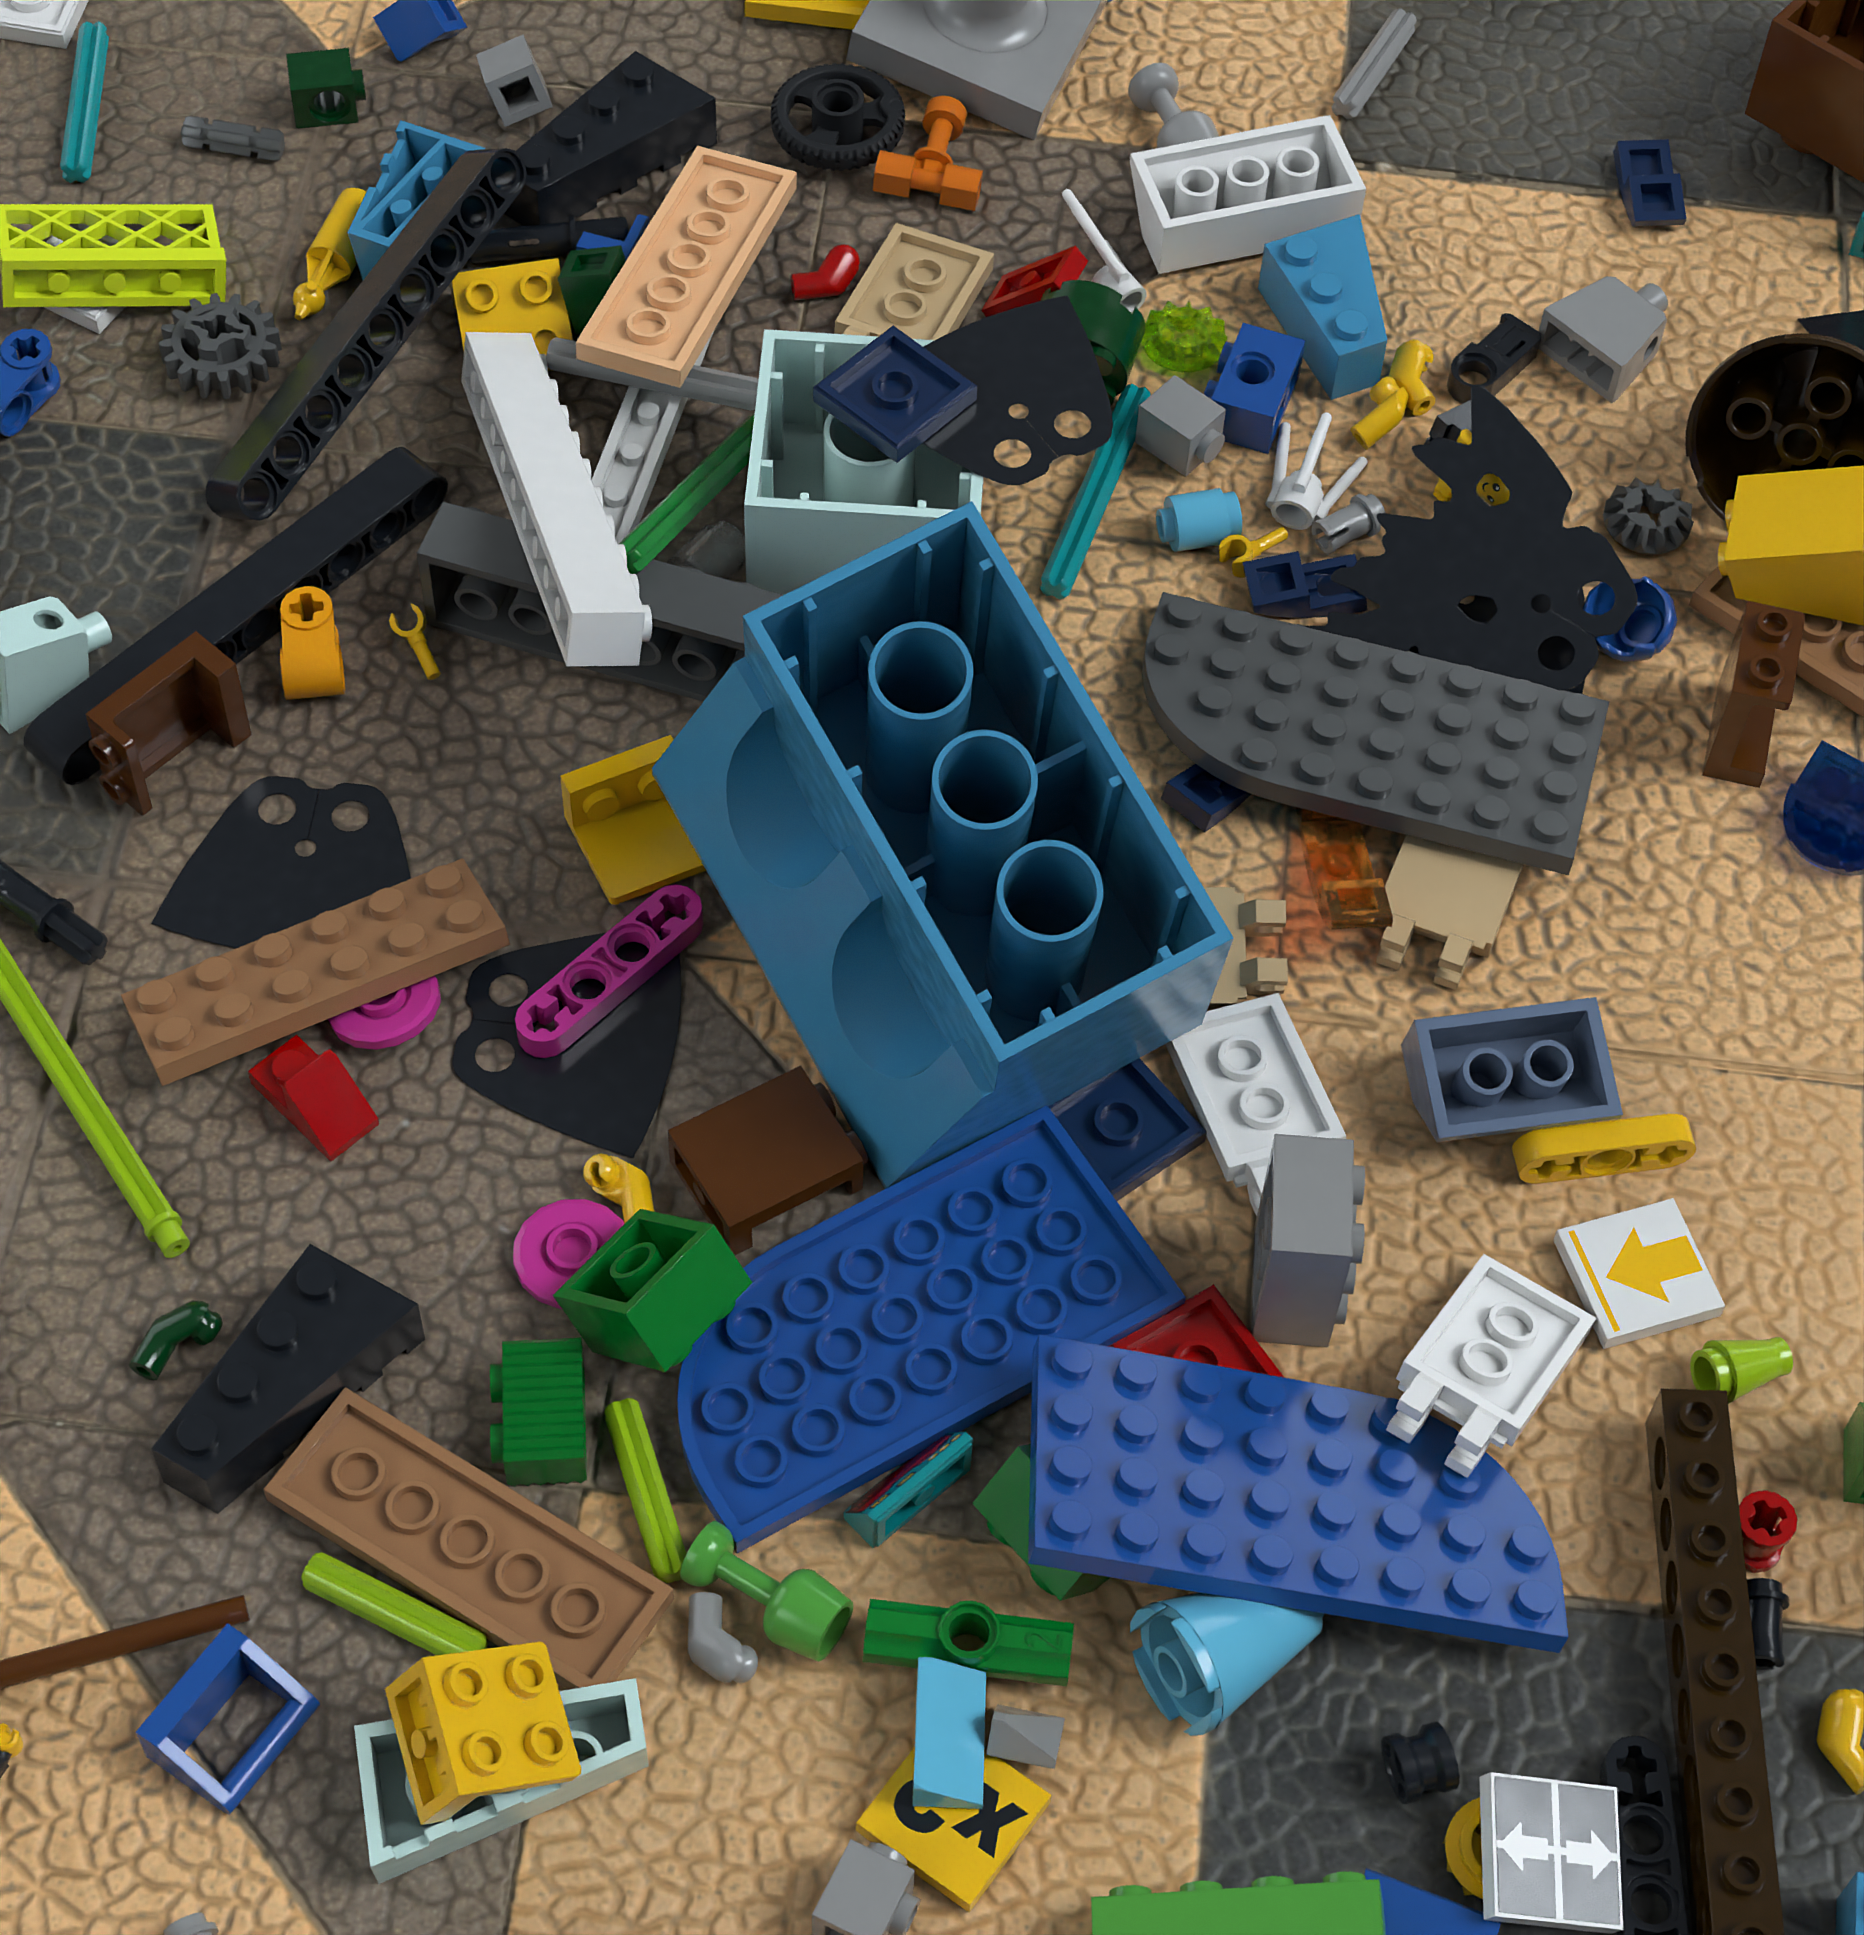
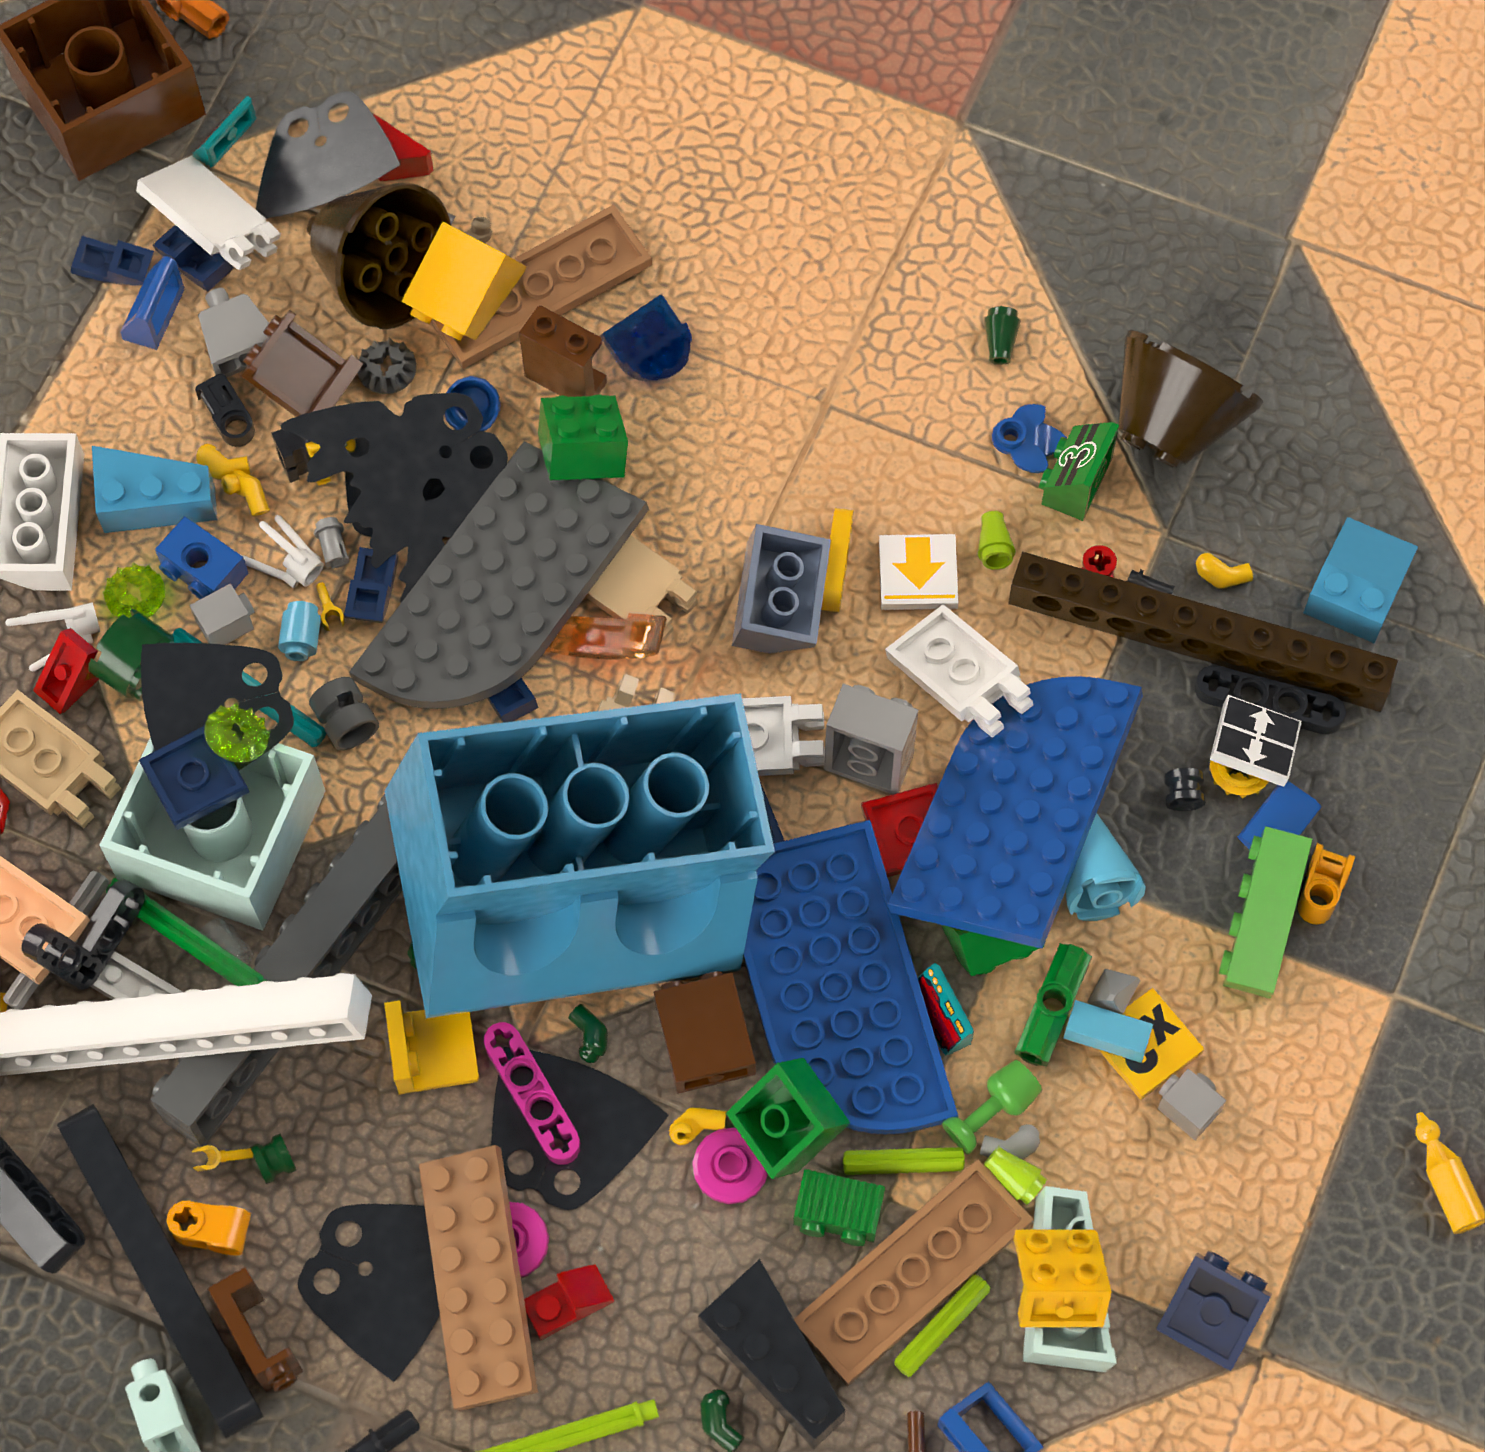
camera: 70 degrees left, 10 degrees up
none -> black beam [21,879,145,990]
none -> blue tile [120,256,185,350]
none -> white tile [136,156,281,270]
none -> dark blue slope [153,225,234,292]
none -> clear neon green gear [204,703,270,762]
none -> panel [241,310,363,417]
none -> dark green wheel [250,1133,297,1184]
none -> dark grey wheel [309,677,379,750]
none -> green brick [538,394,628,480]
none -> dark green arm [568,1004,608,1063]
none -> lime cone [984,1146,1047,1205]

